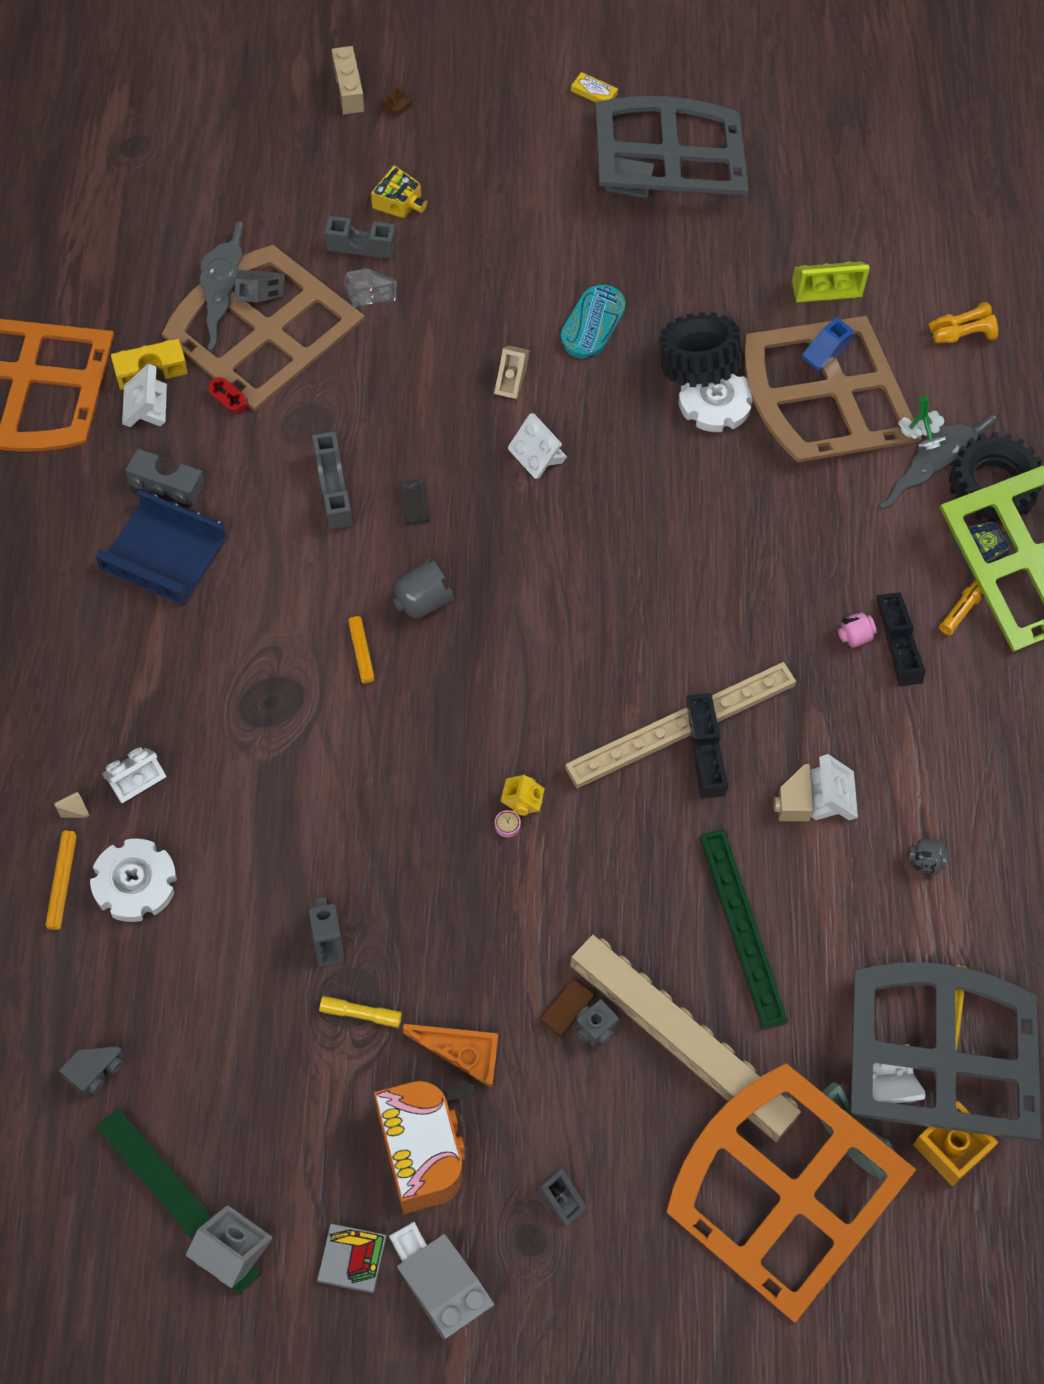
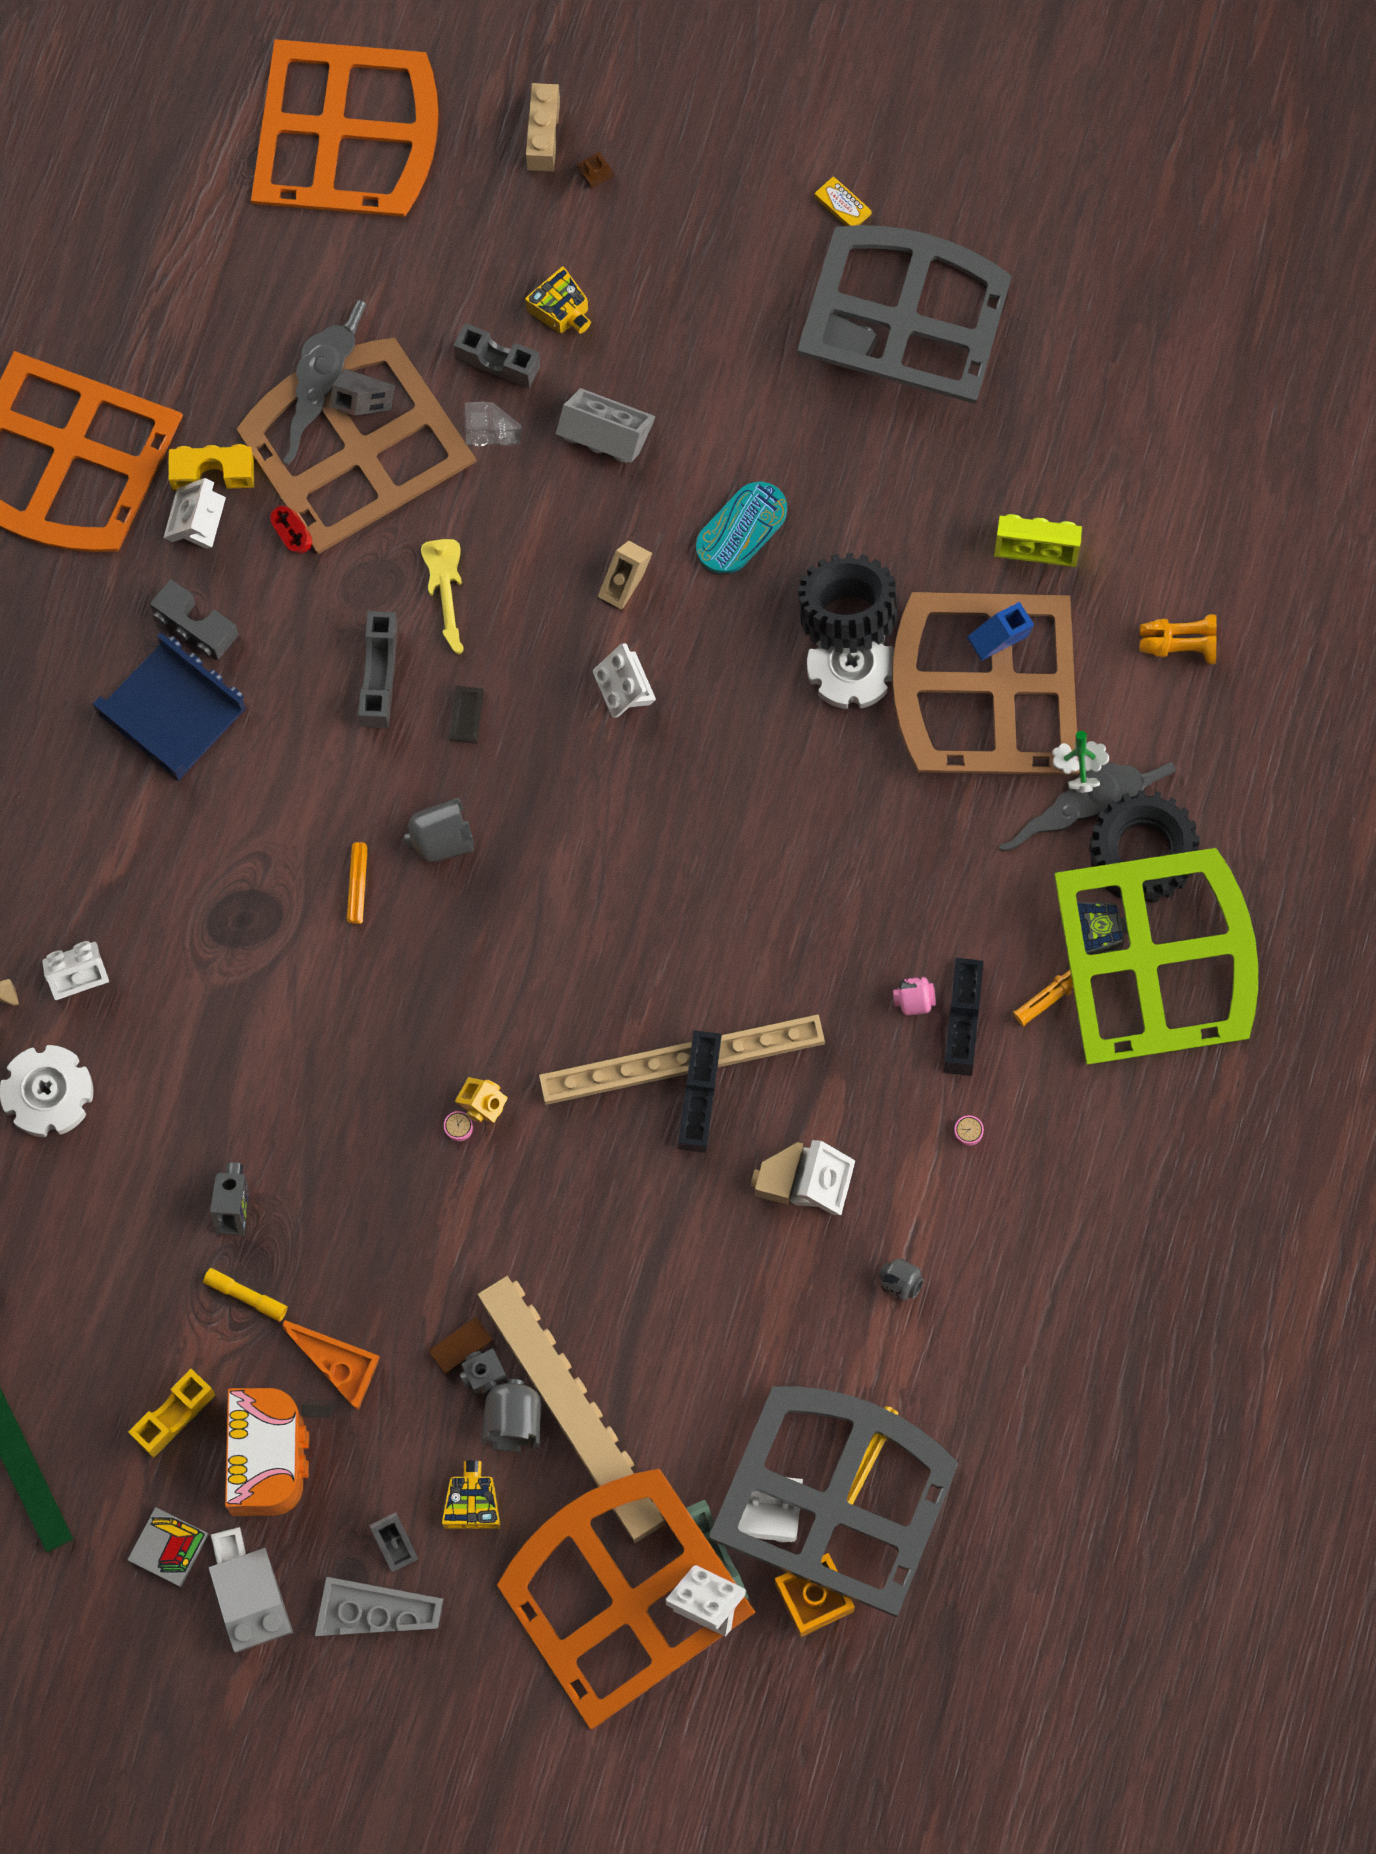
camera: 20 degrees right, 10 degrees up
light grey slope [186,1205,273,1288] -> none
dark green tile [699,829,788,1030] -> none
none -> yellow arch [128,1369,216,1458]
none -> orange window [251,39,439,217]
none -> light grey wing [315,1577,444,1636]
none -> light yellow piece [421,539,464,655]
none -> torso [442,1460,501,1529]
none -> dark grey cylinder [481,1379,541,1452]
none -> light grey slope [556,388,655,462]
none -> white bracket [666,1565,746,1637]
none -> tile [954,1116,984,1146]

